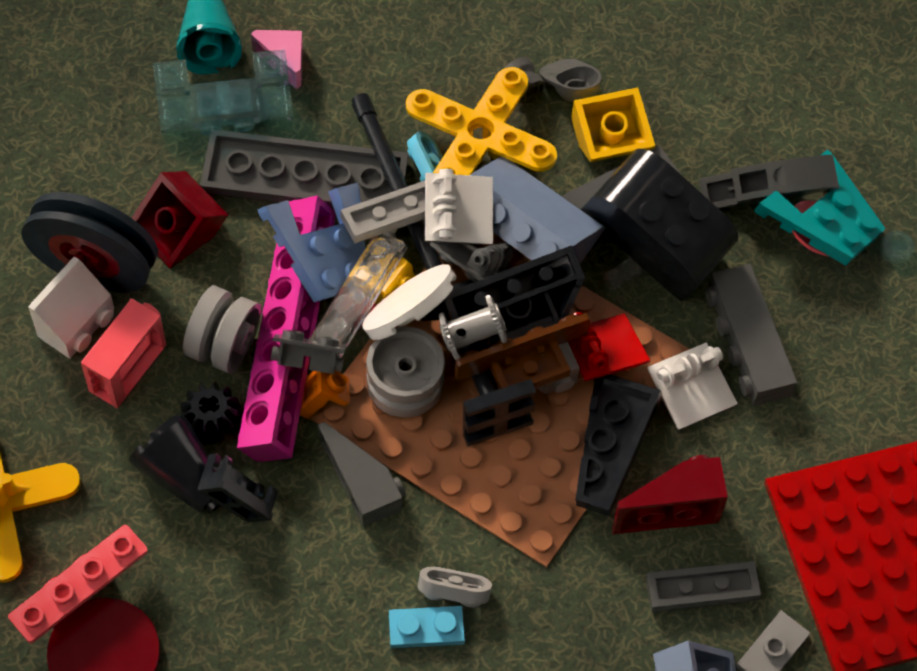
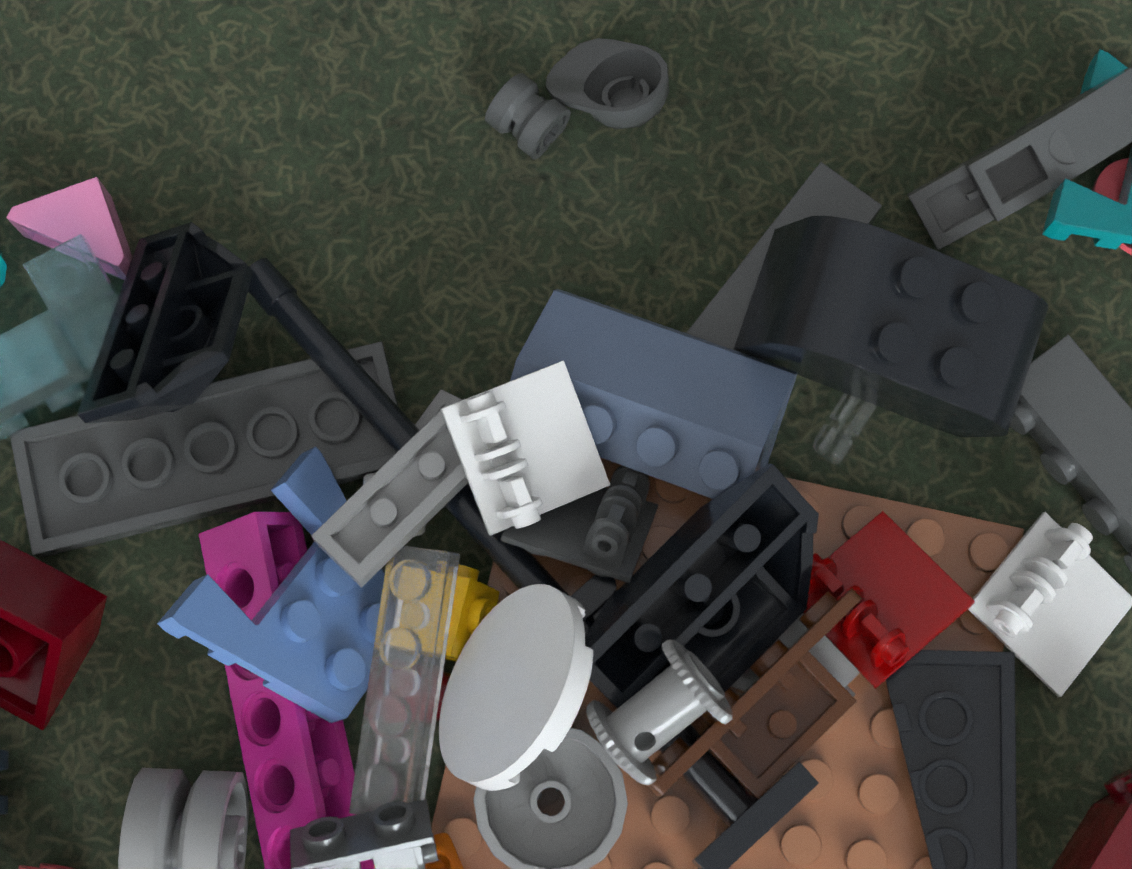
camera: 15 degrees left, 15 degrees up
yellow piece [406,67,557,175] -> none
medium azure plate [407,131,443,182] -> none
yellow slope [571,87,656,162] -> none
none -> black wedge [77,222,253,423]

